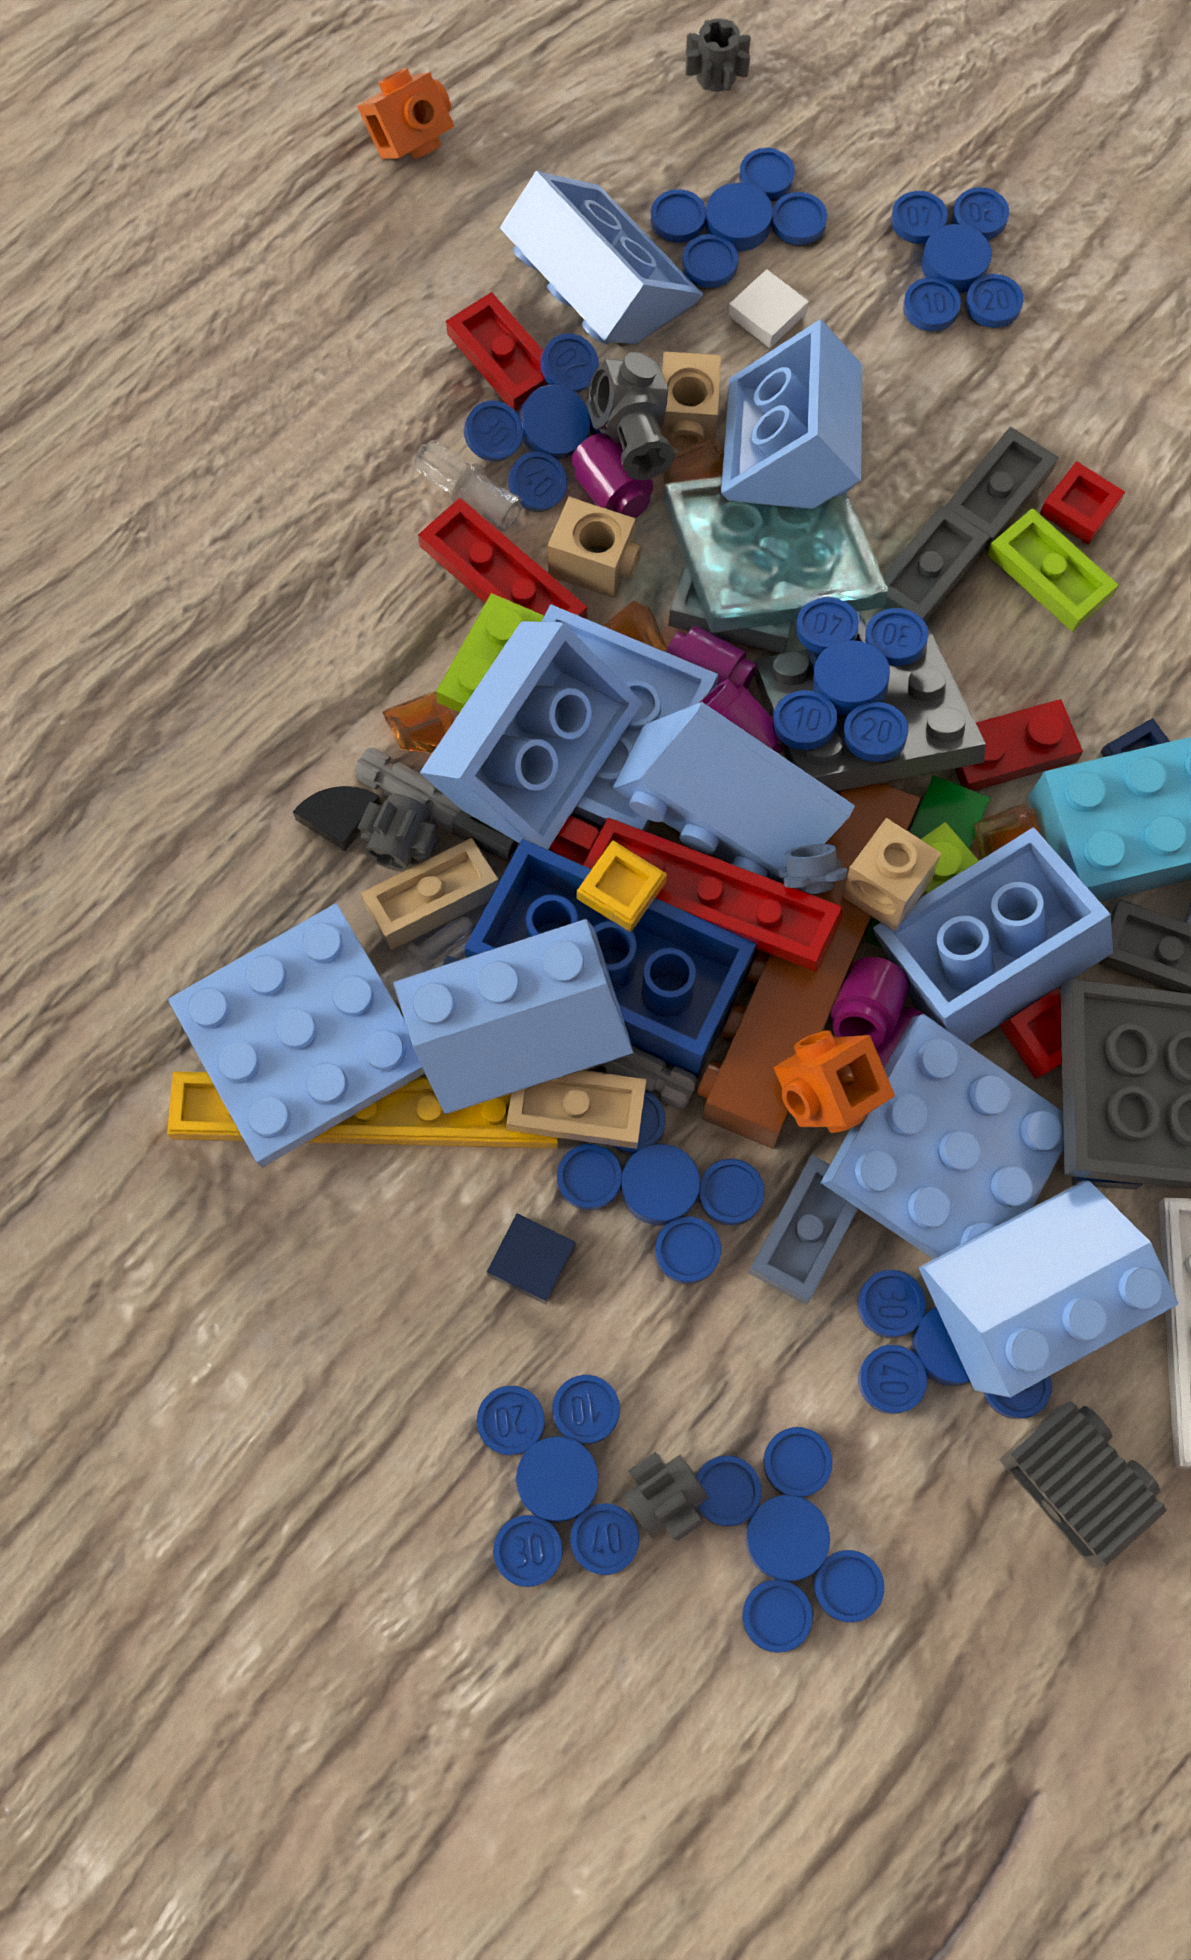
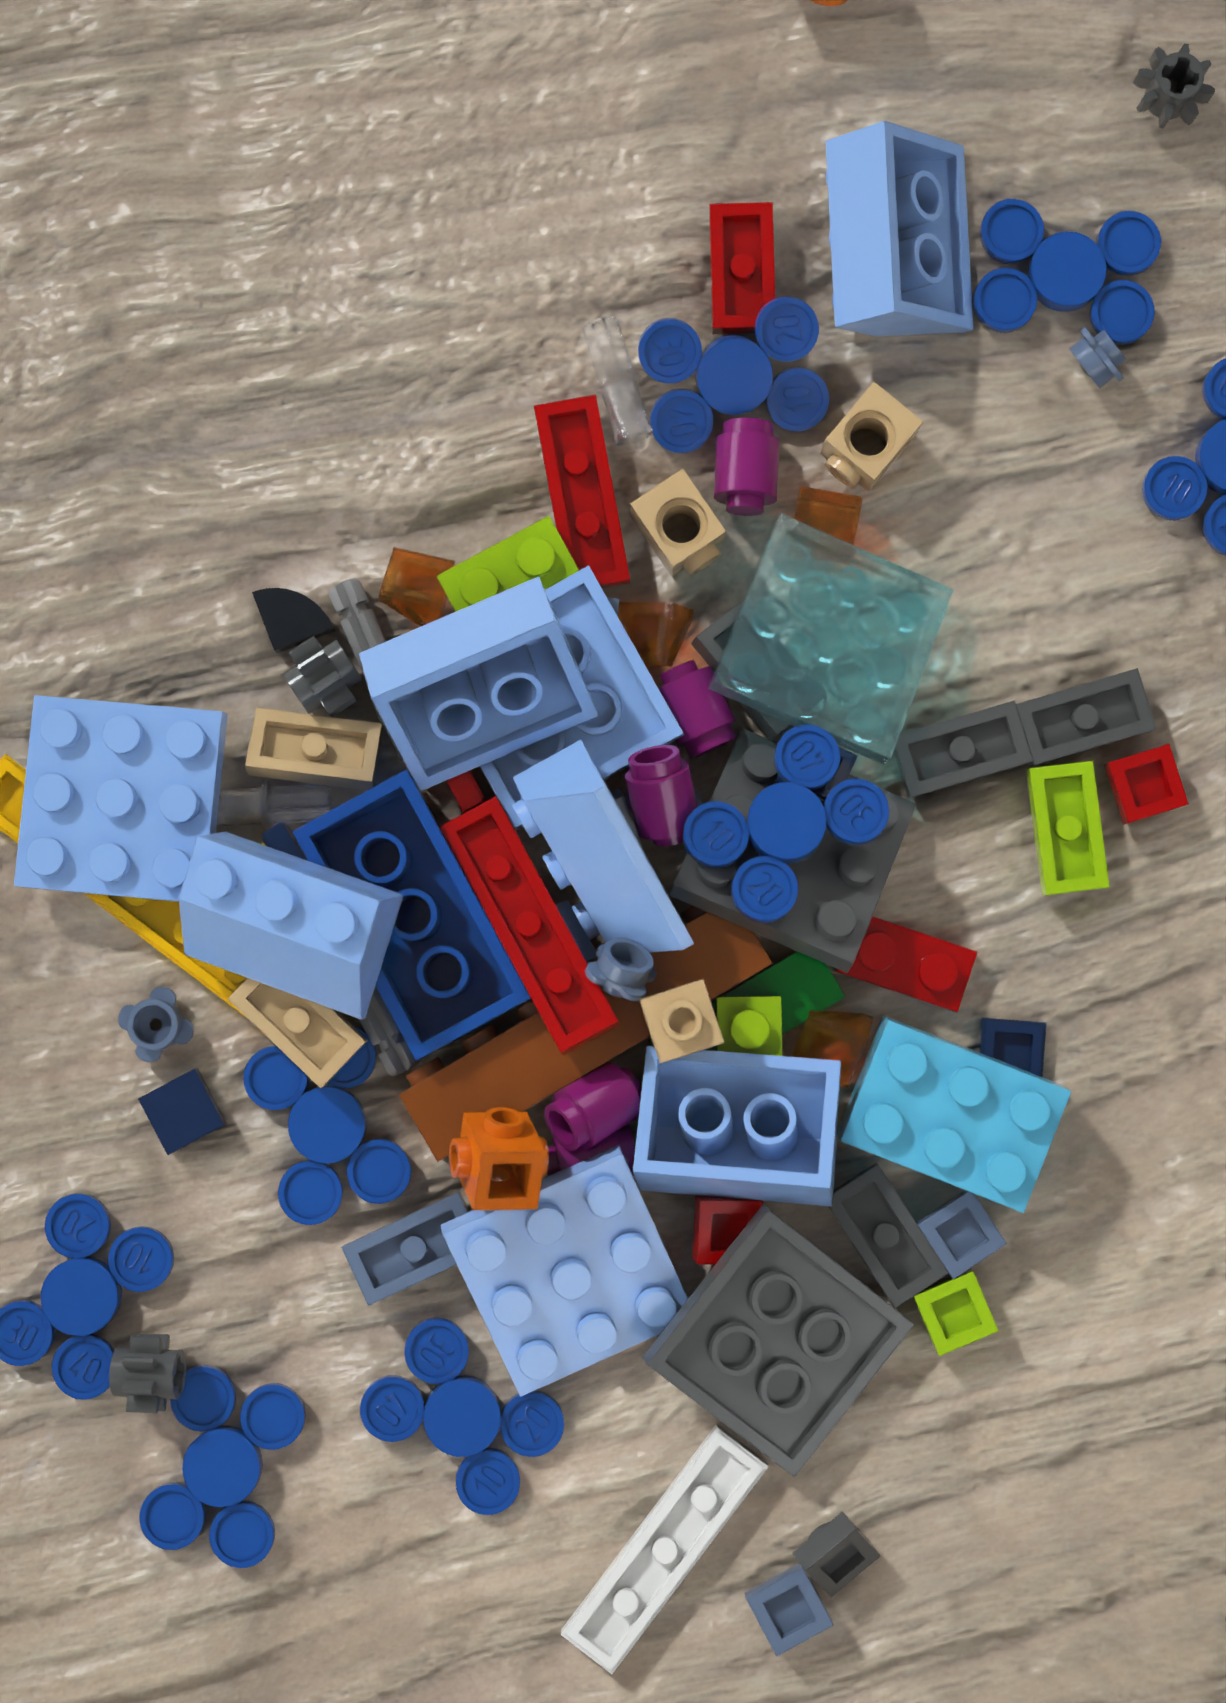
camera: 40 degrees right, 15 degrees up
yellow tile [577,840,667,933] -> none
dark grey connector [586,352,675,480] -> none
light blue slope [721,319,862,509] -> none
white tile [728,269,809,348] -> none
light blue slope [918,1181,1179,1397] -> none
dark grey brick [999,1401,1167,1568] -> none
none -> sand blue plate [118,987,194,1062]
none -> sand blue plate [1069,327,1127,388]

